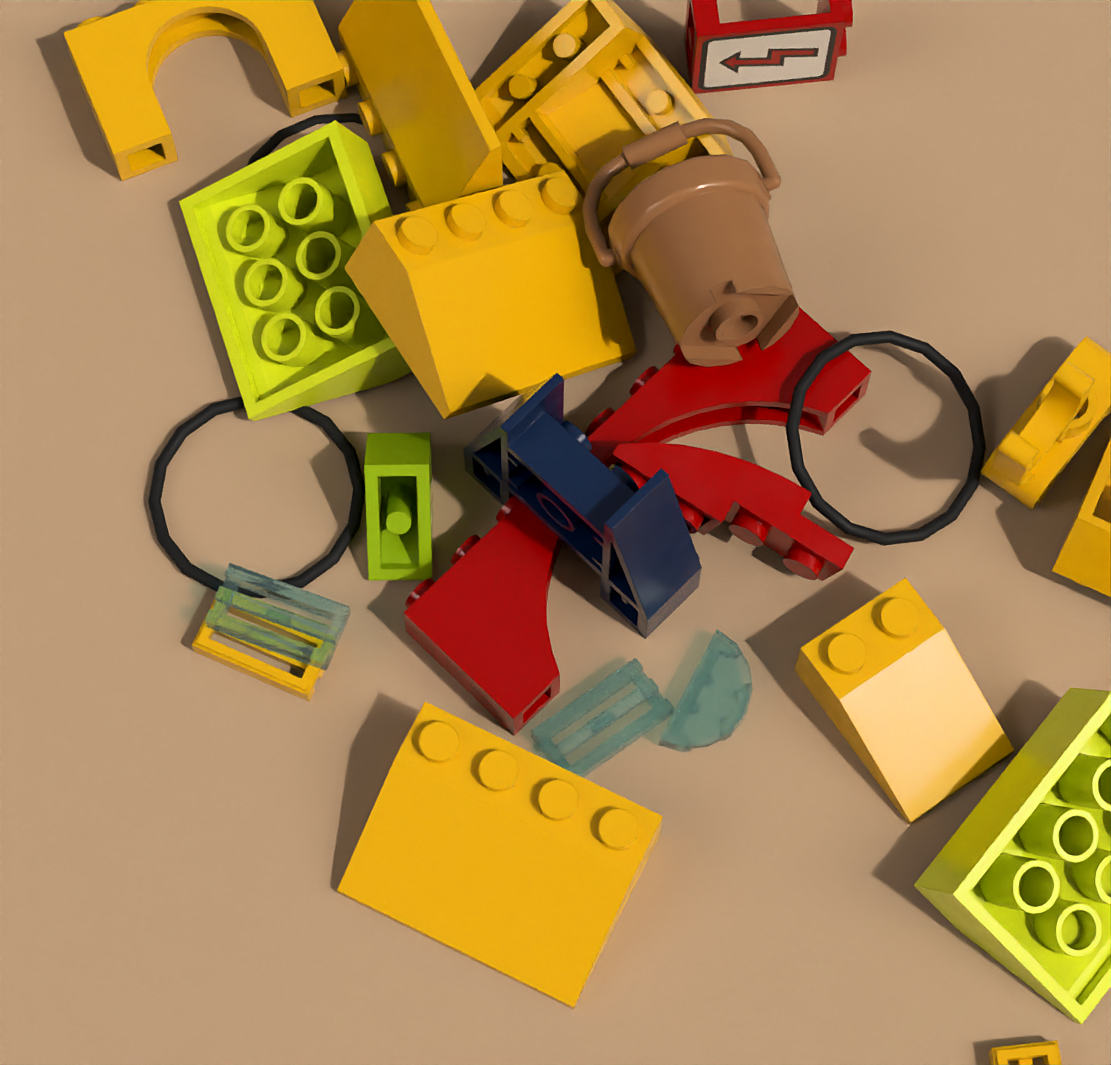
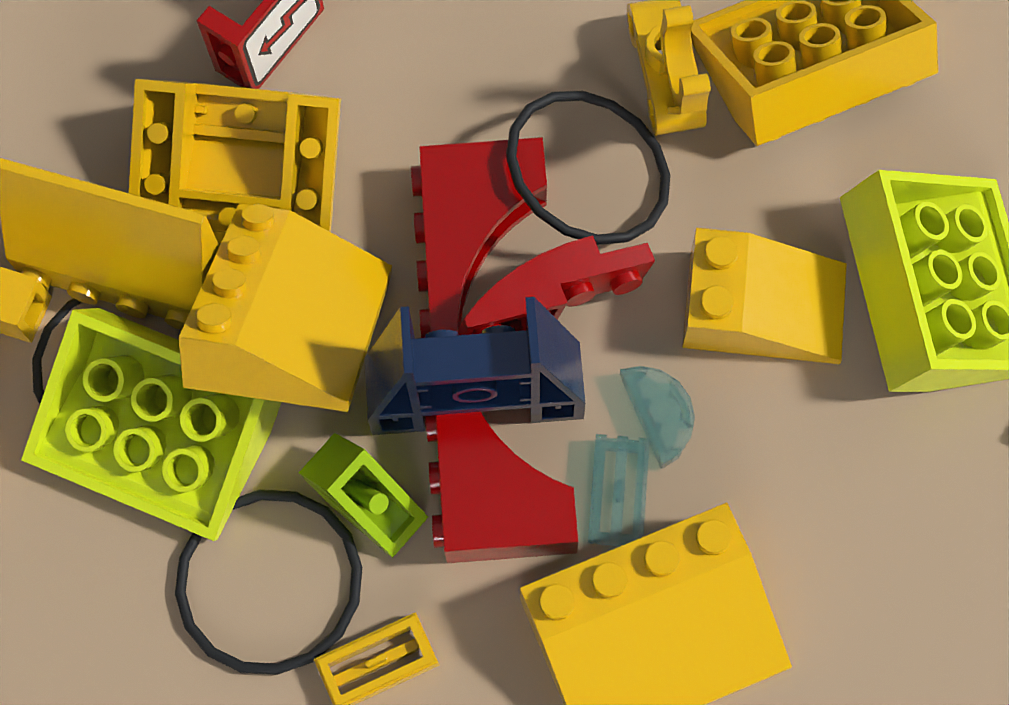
camera: 45 degrees left, 0 degrees up
clear light blue tile [205,563,351,671] -> none
medium nougat piece [582,118,799,367] -> none

